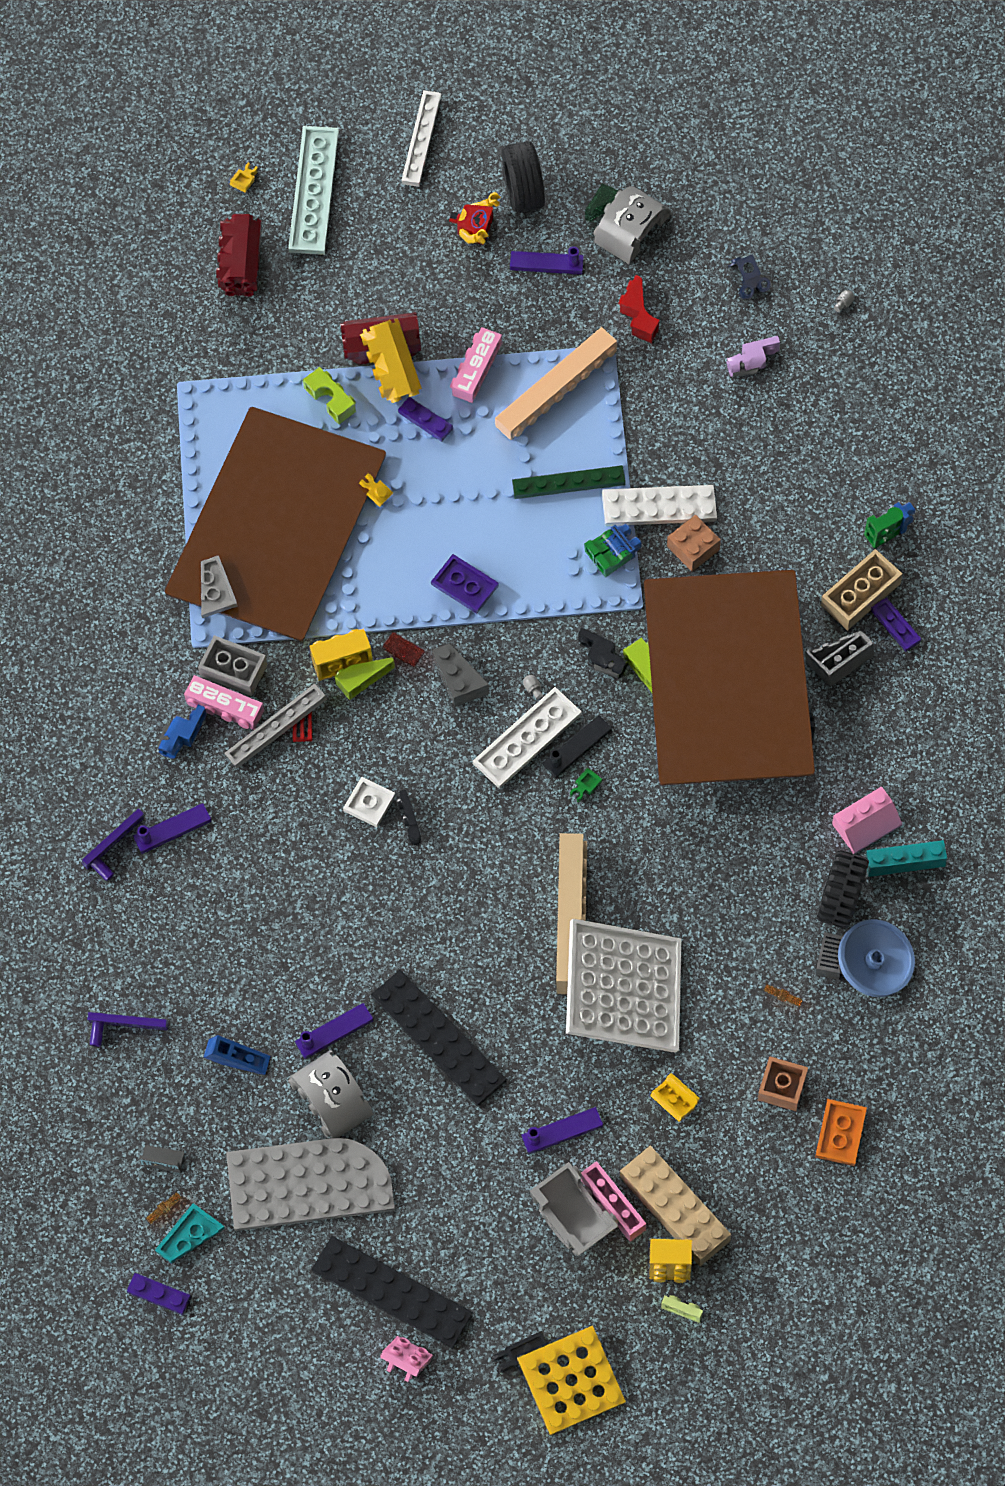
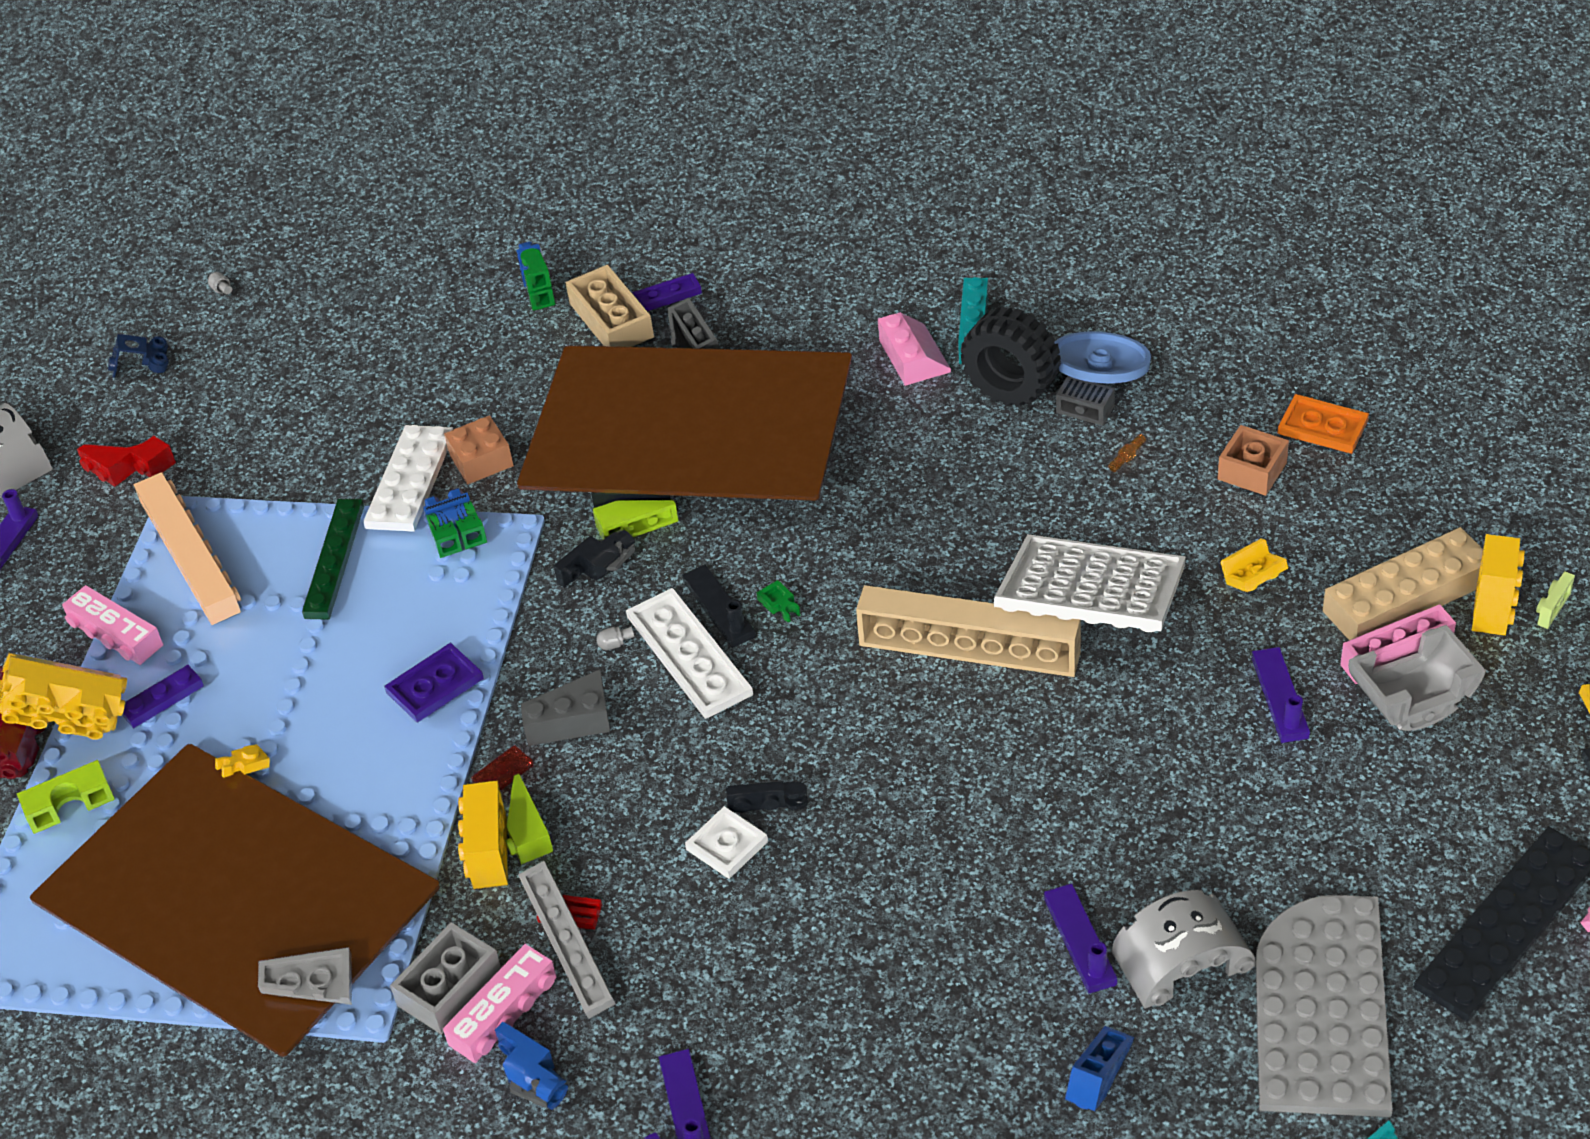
camera: 75 degrees left, 20 degrees down
black plate [371,969,507,1107] -> none
lavender plate [726,336,780,377] -> none

